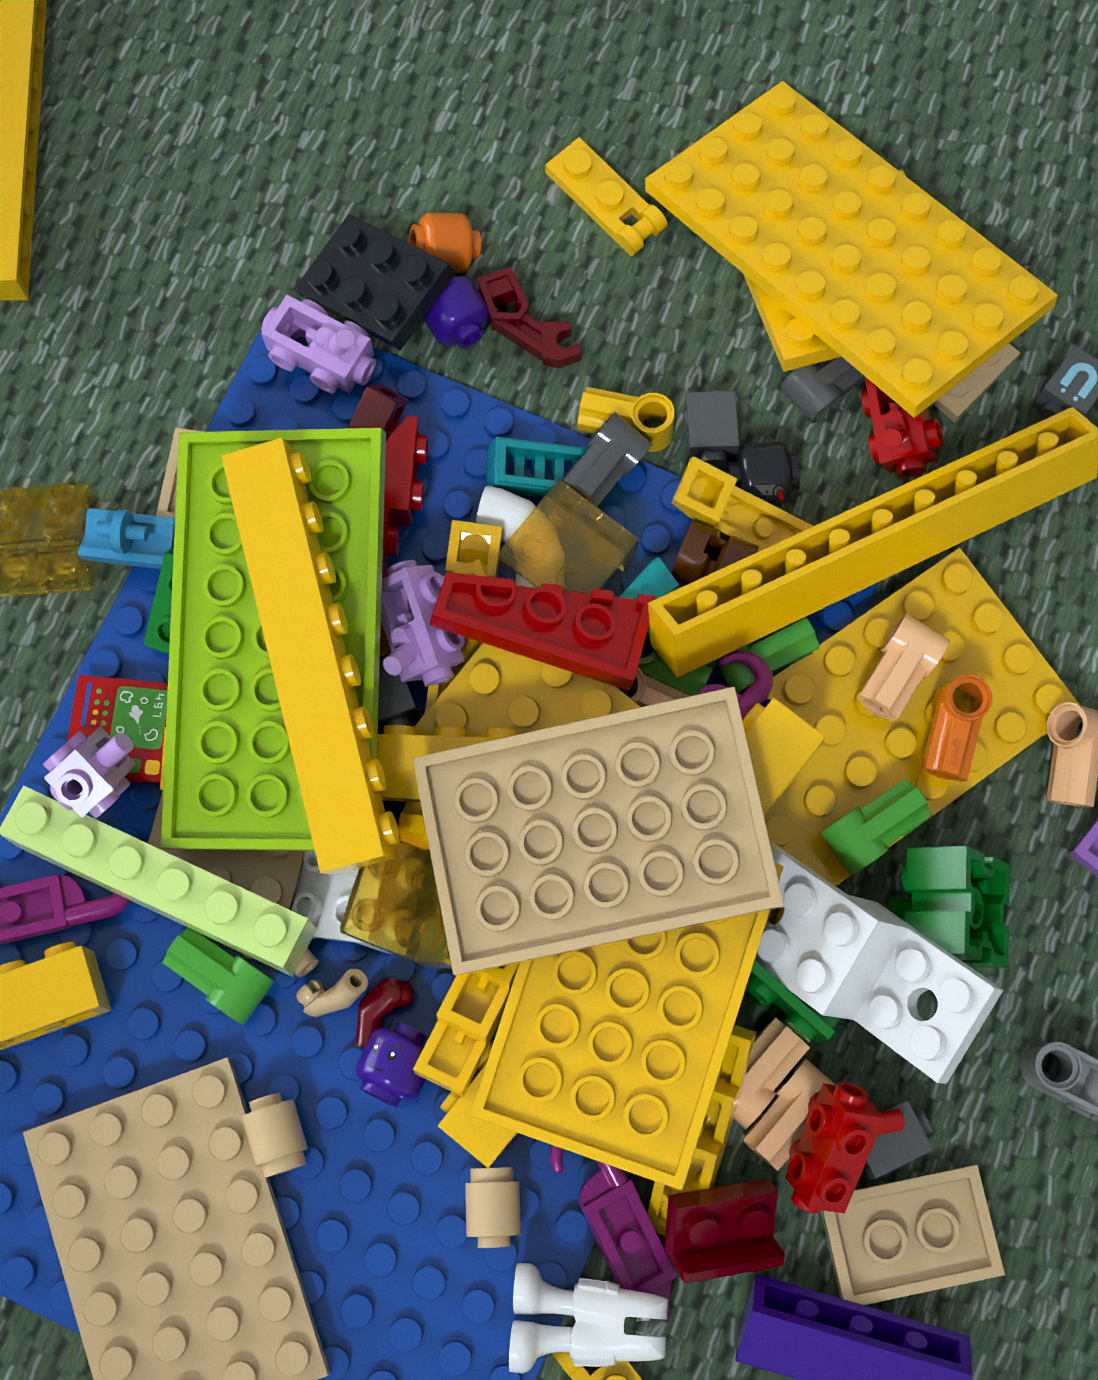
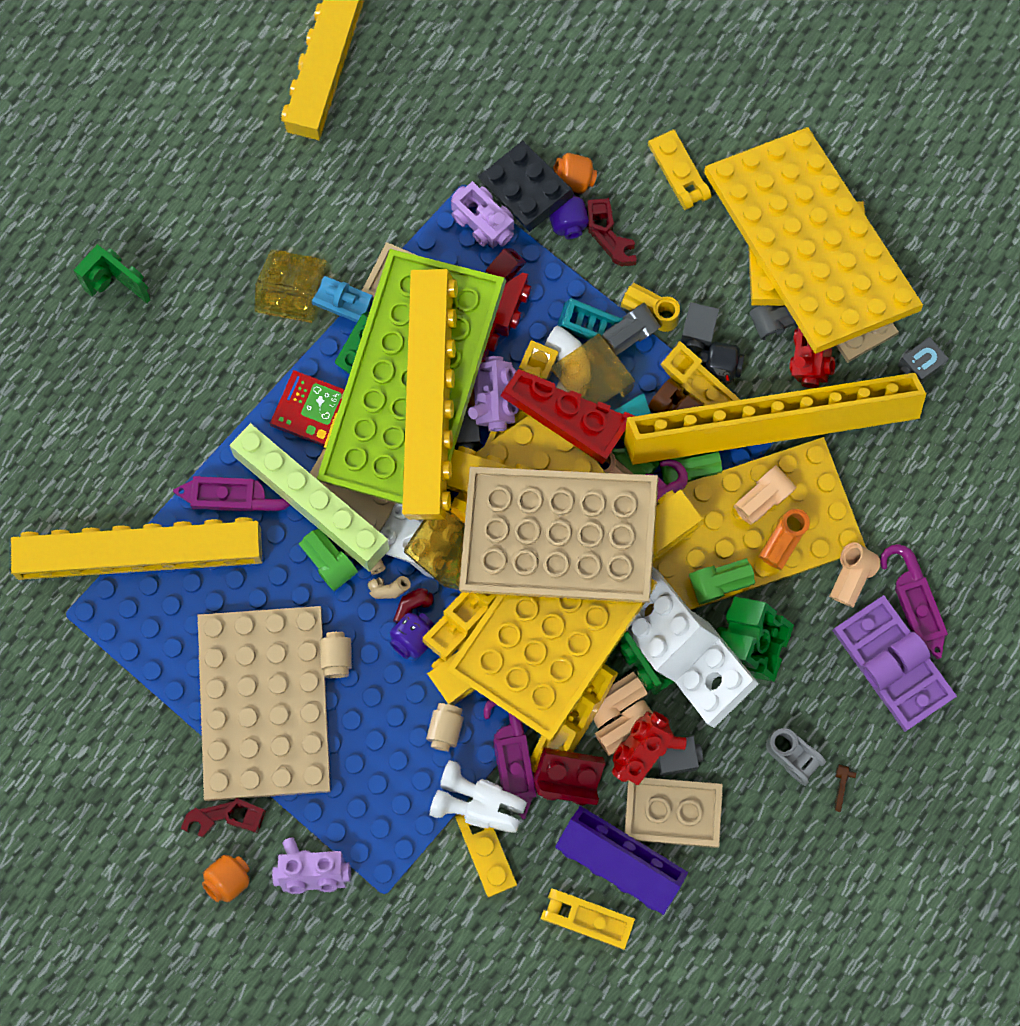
camera: 15 degrees right, 0 degrees up
lavender brick [43,726,136,819] -> none

